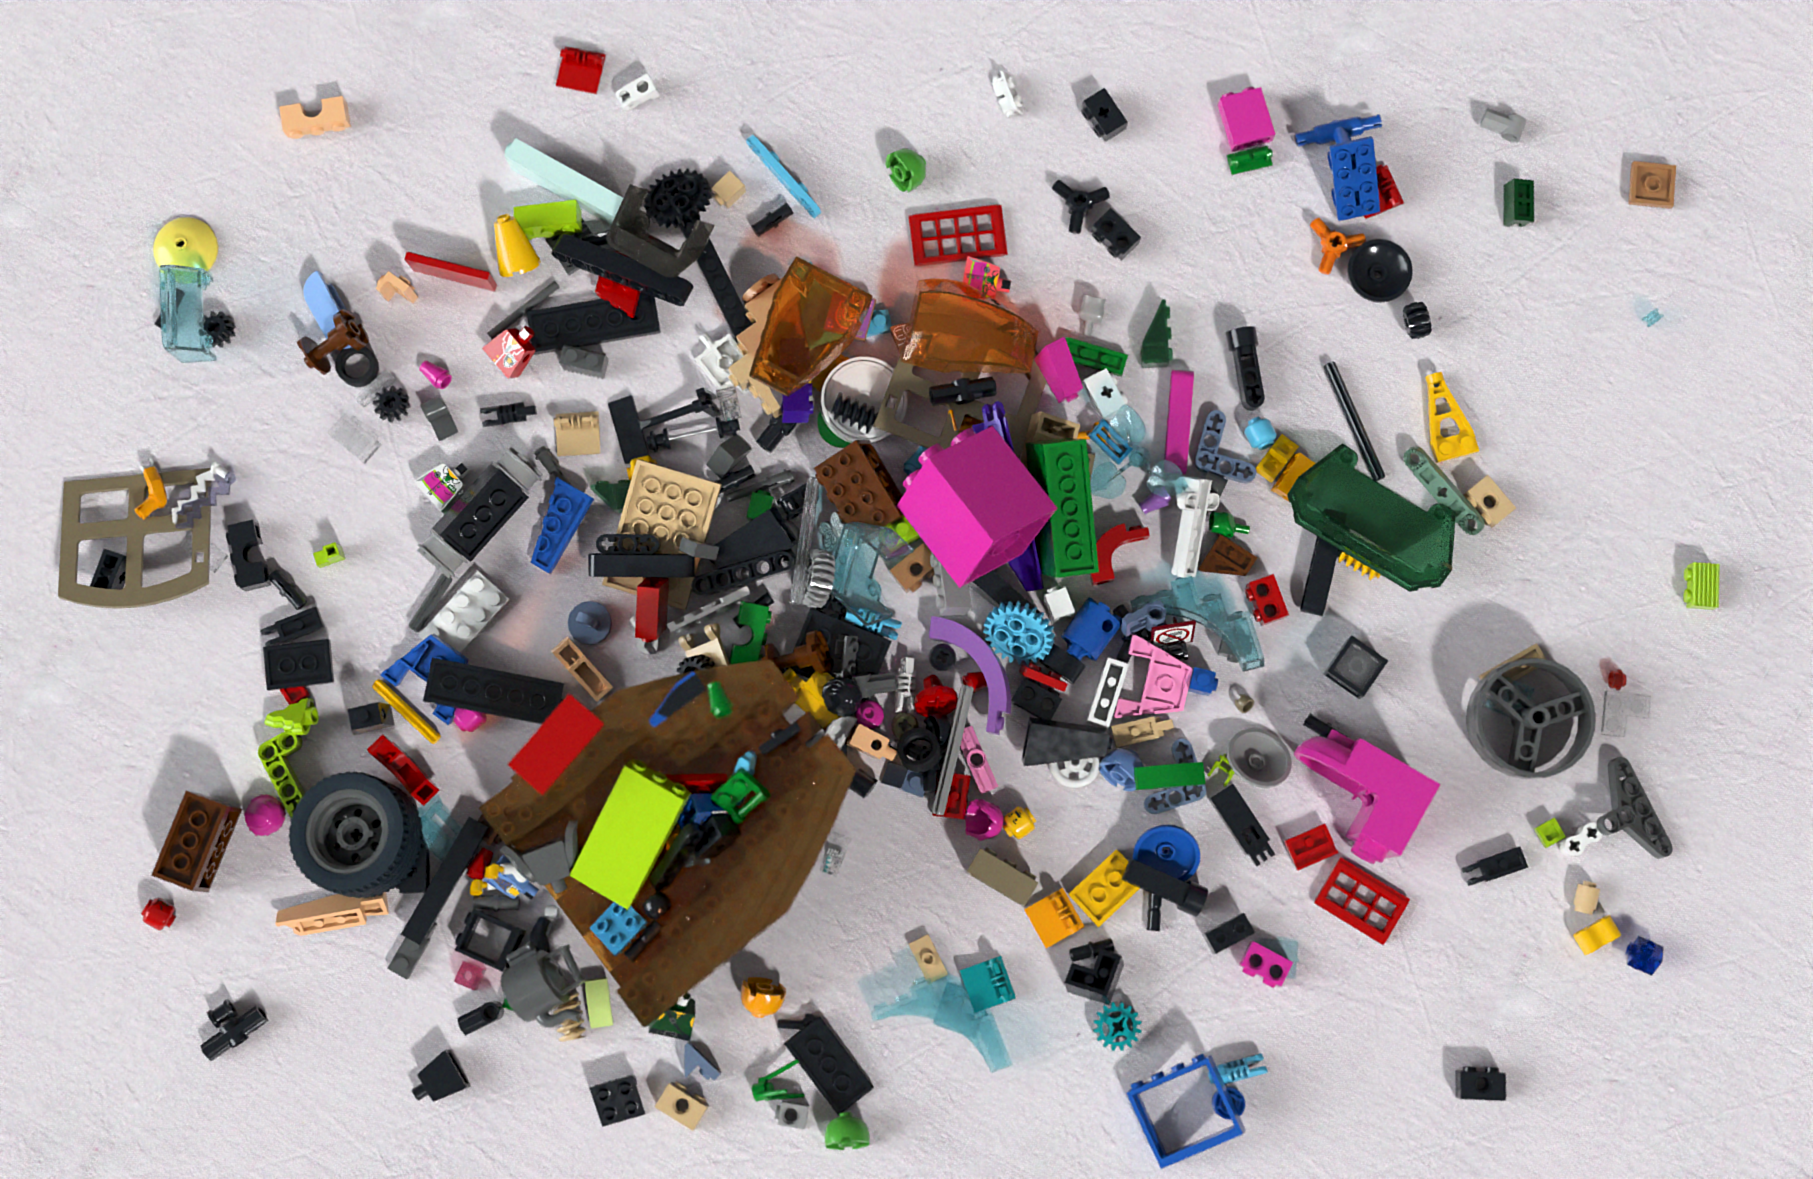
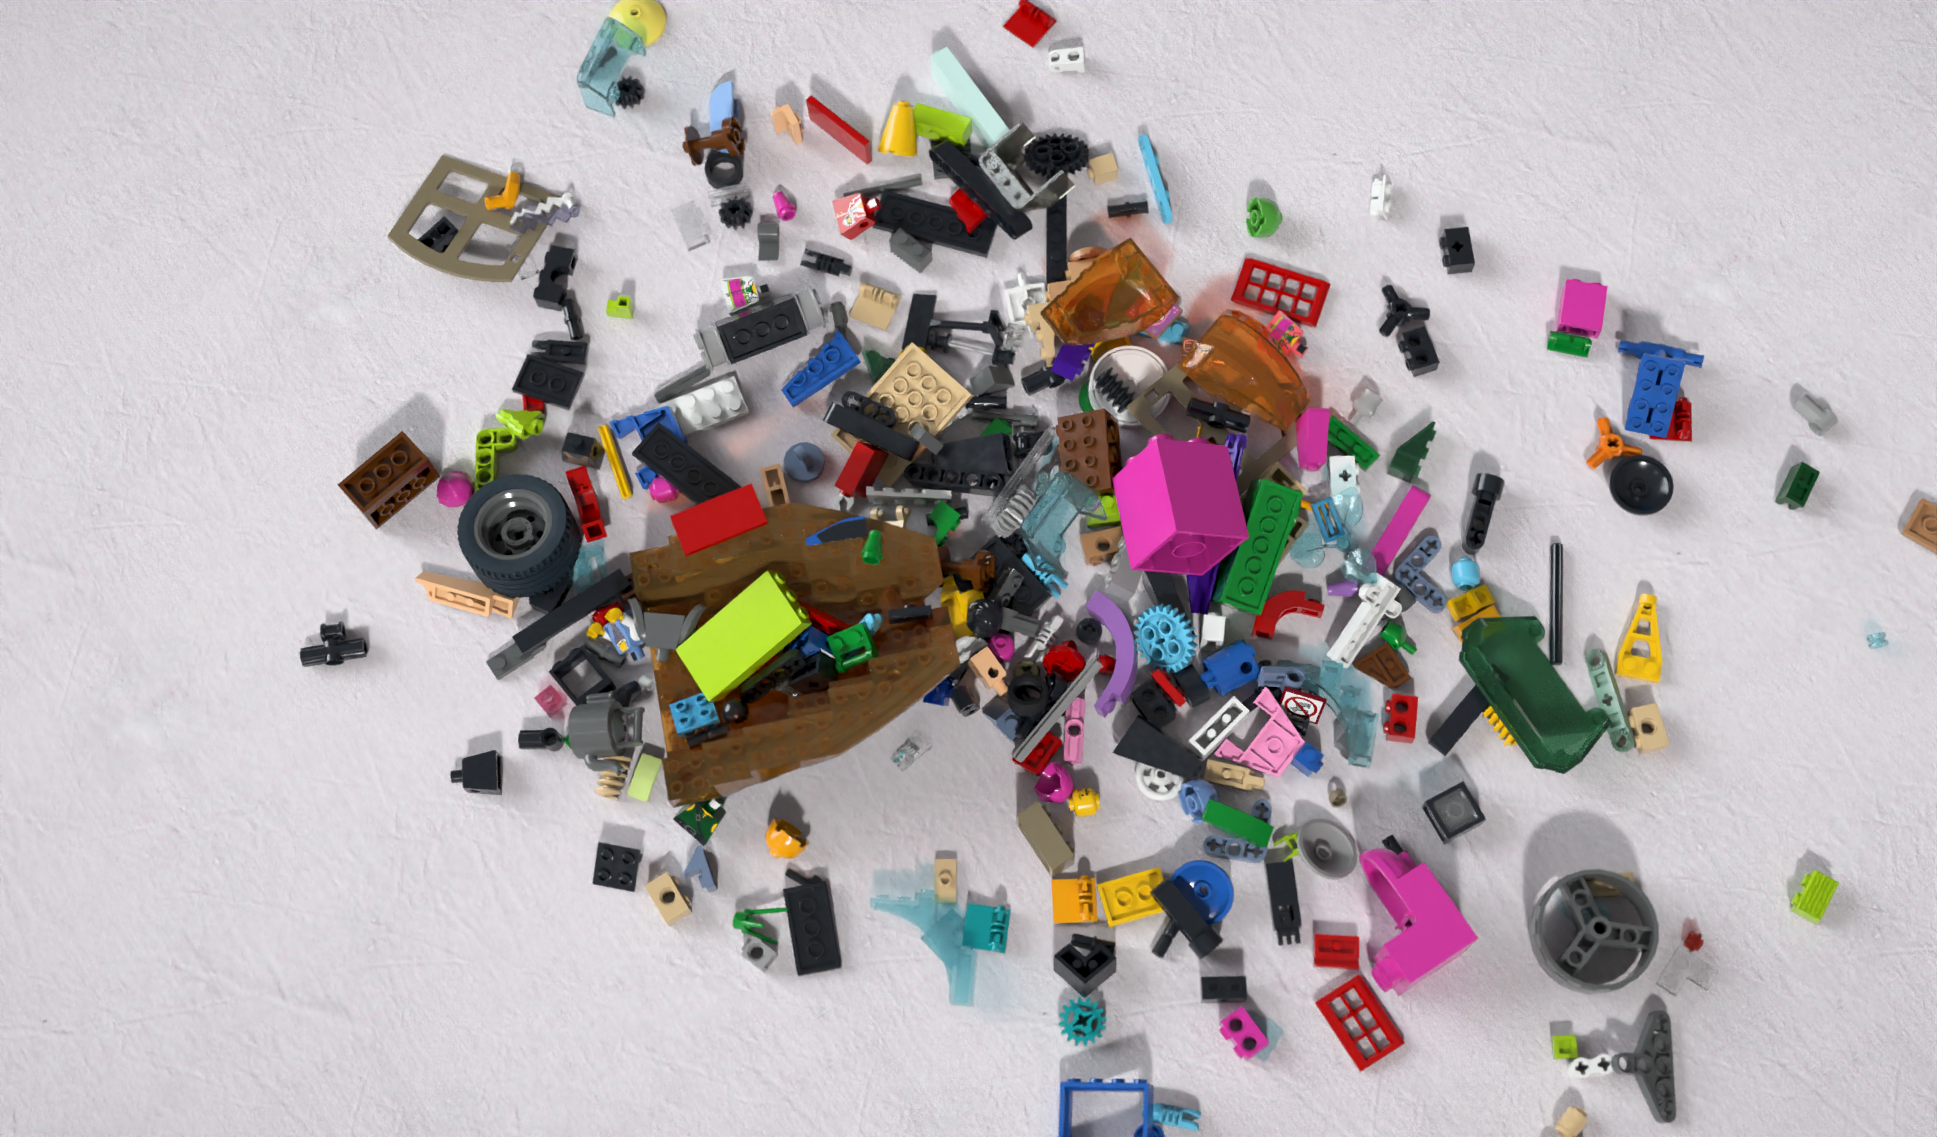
camera: 30 degrees right, 10 degrees down
red head [141,897,177,931] -> none
bright green cylinder [824,1112,870,1150] -> none
black gear [1403,302,1432,339] -> none
black hinge [1461,846,1528,886] -> none

